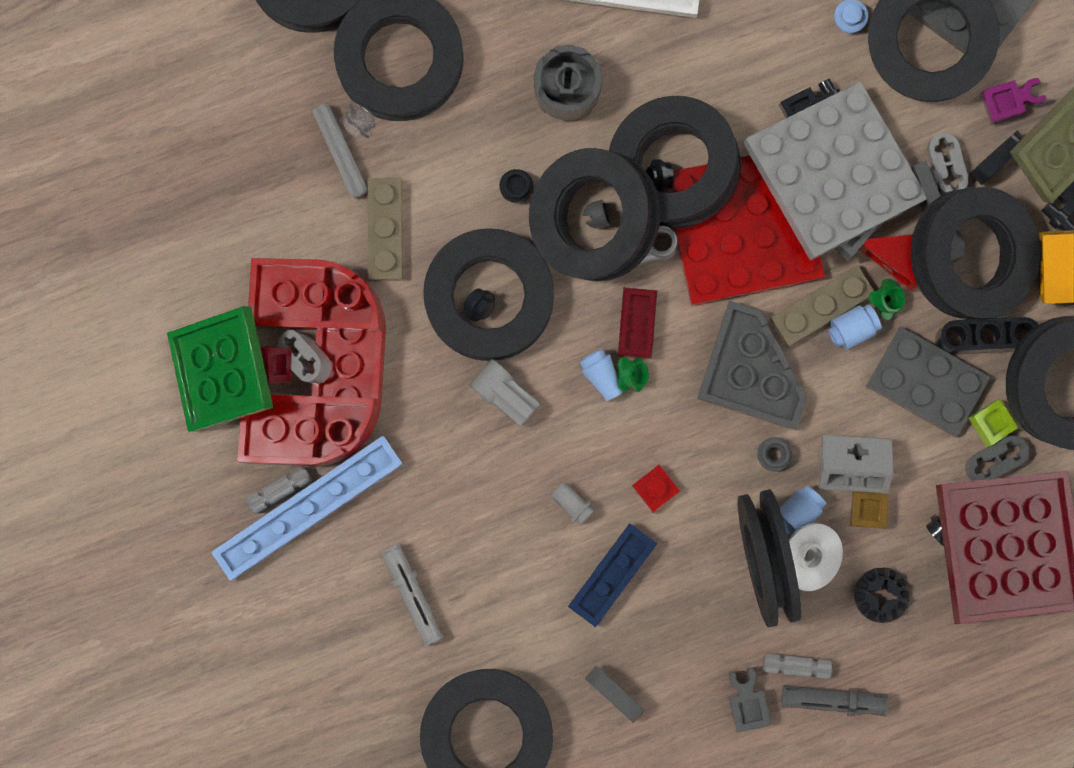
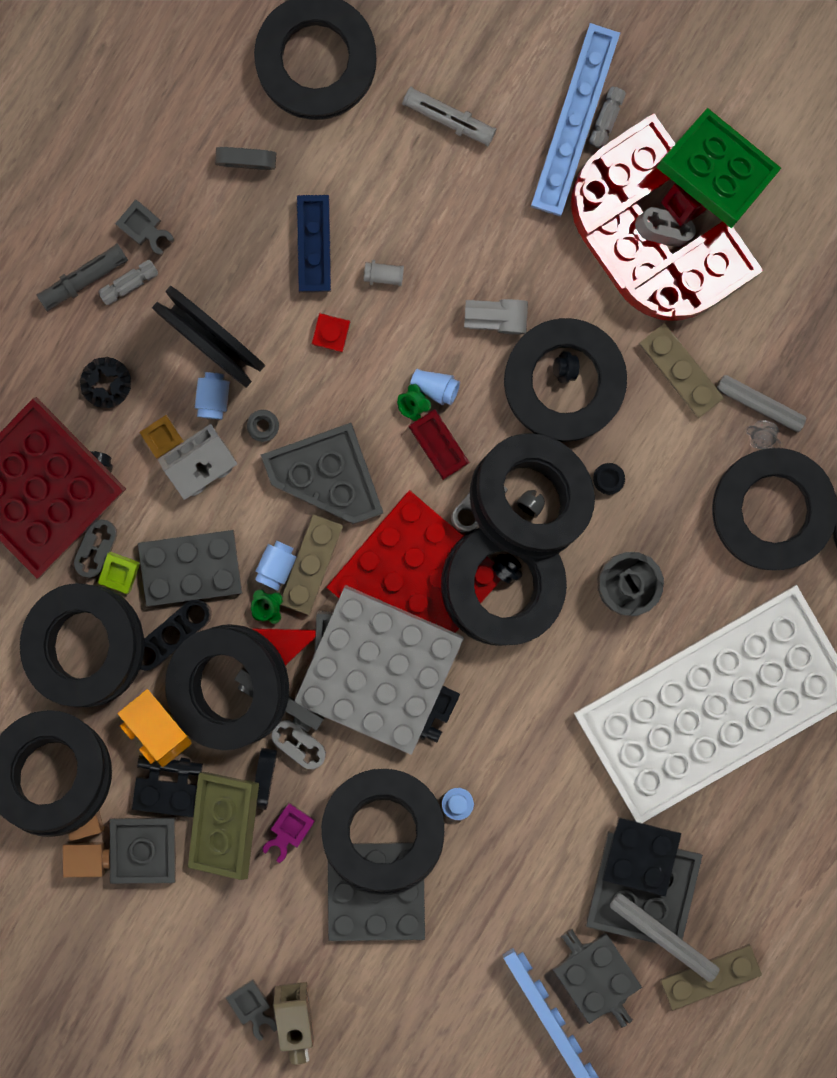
camera: 140 degrees right, 5 degrees up
white dish [789,523,843,591] -> none

